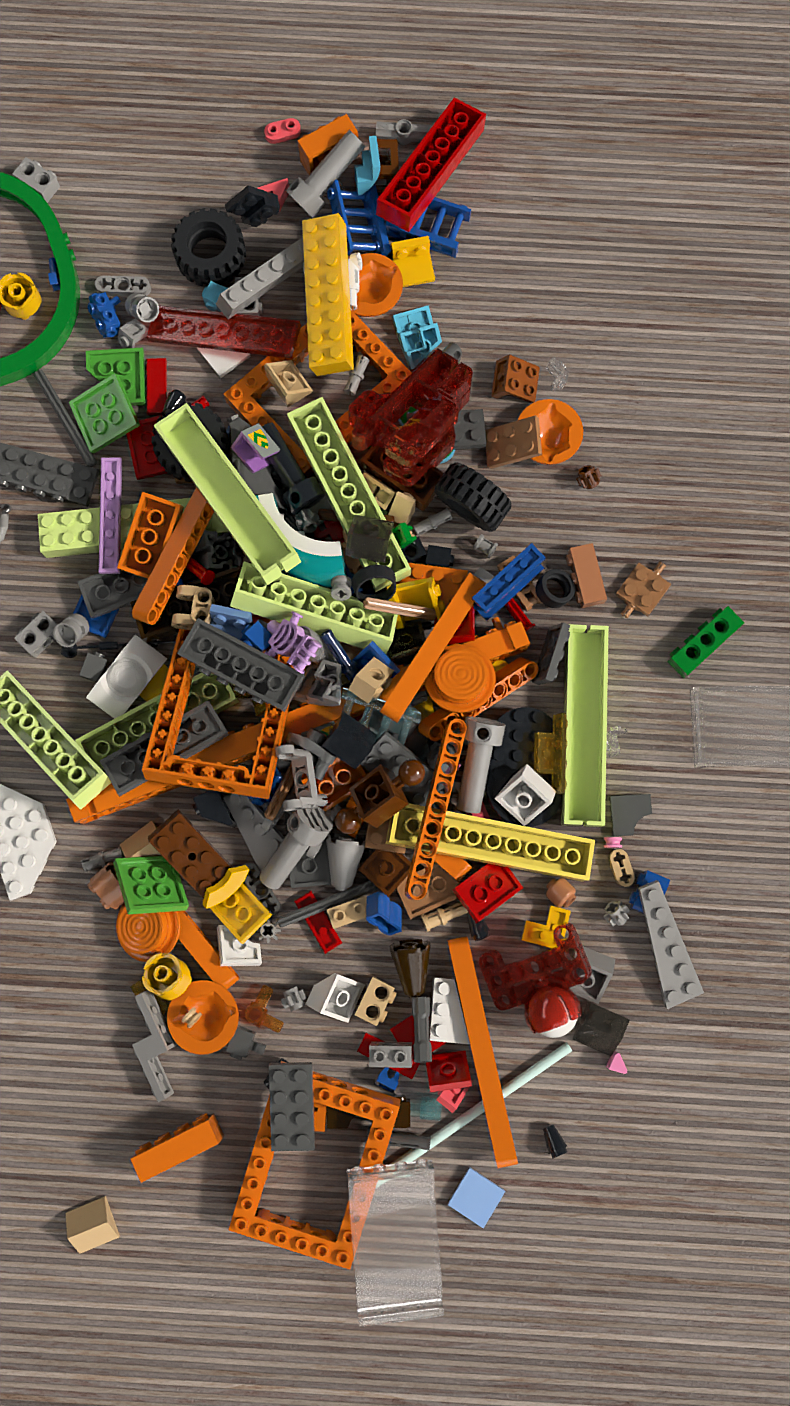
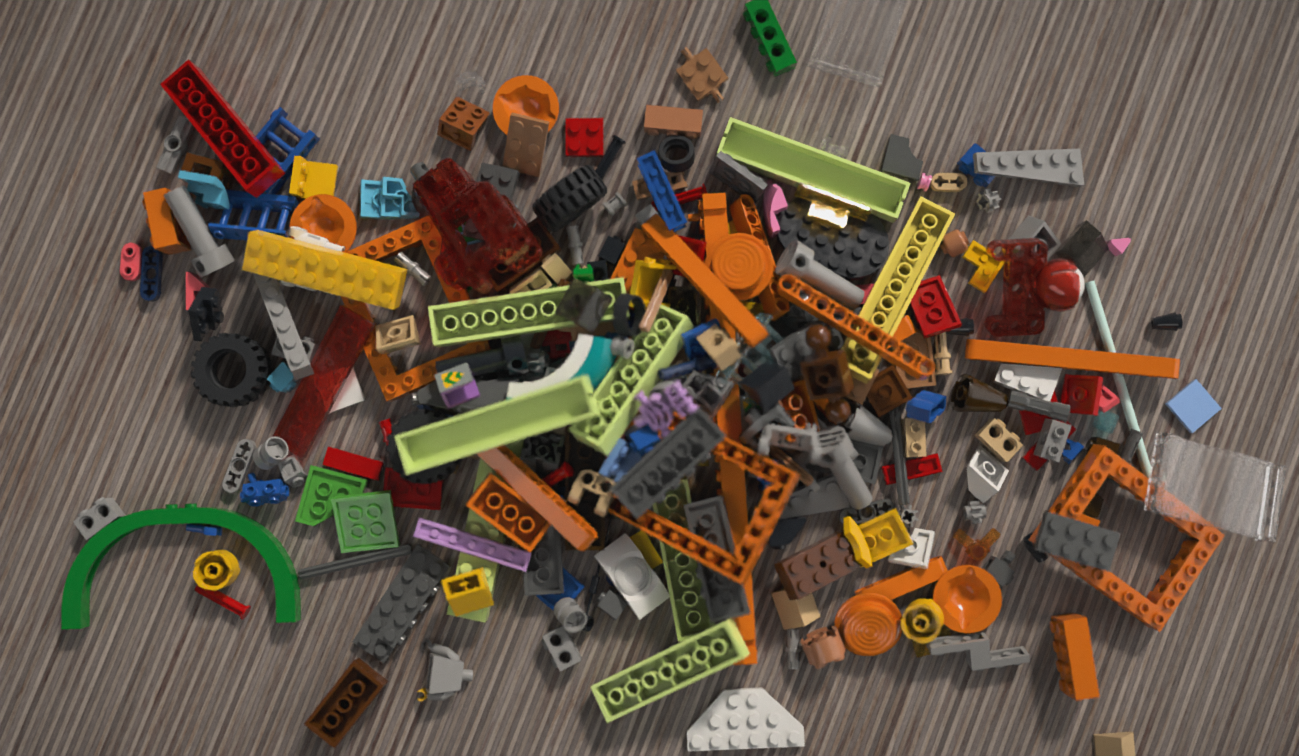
camera: 70 degrees left, 5 degrees up
bright green plate [113,856,189,915] -> none
black cone [162,389,186,416] -> none
tan bush [181,1007,202,1028] -> none
white slope [495,764,556,826] -> none
reddish brown gear [576,465,602,489] -> none
none -> dark blue beam [140,246,163,302]
none -> yellow slope [441,567,494,616]
none -> red plate [566,118,604,157]
none -> black axle [595,135,626,180]
none -> bright pink slope [763,179,788,239]

